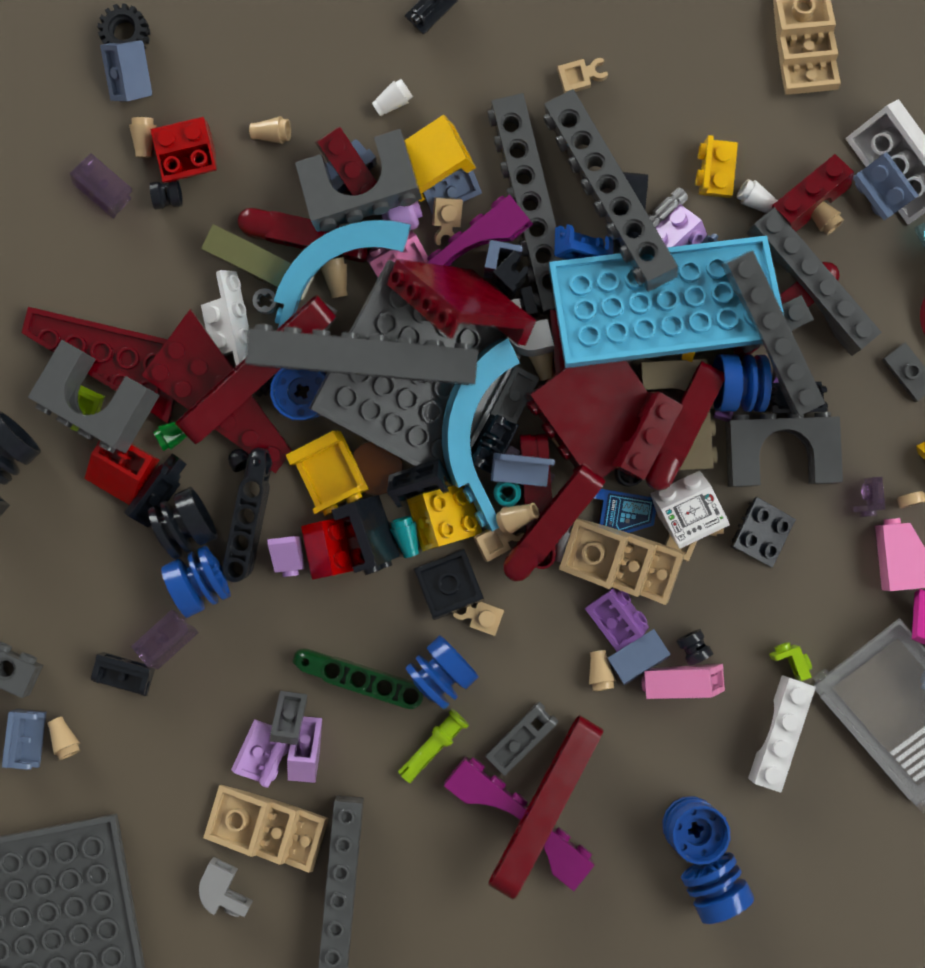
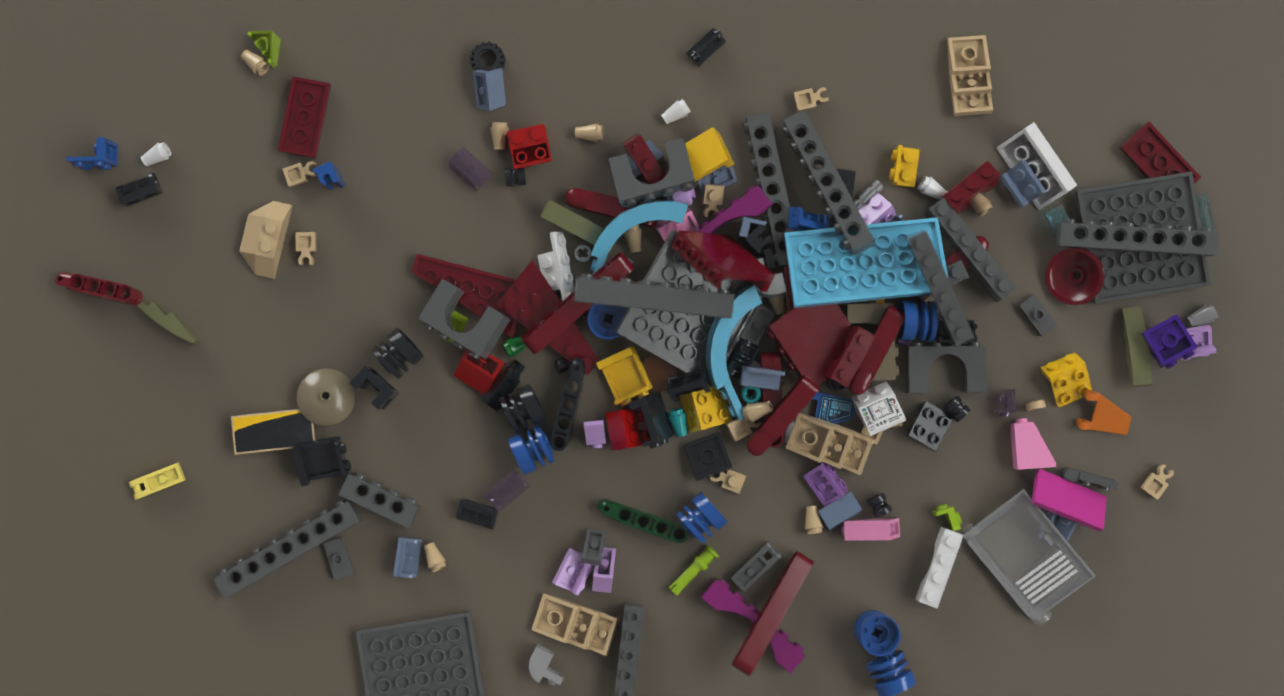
camera: 10 degrees right, 0 degrees up
none -> black wheel [944,395,971,422]

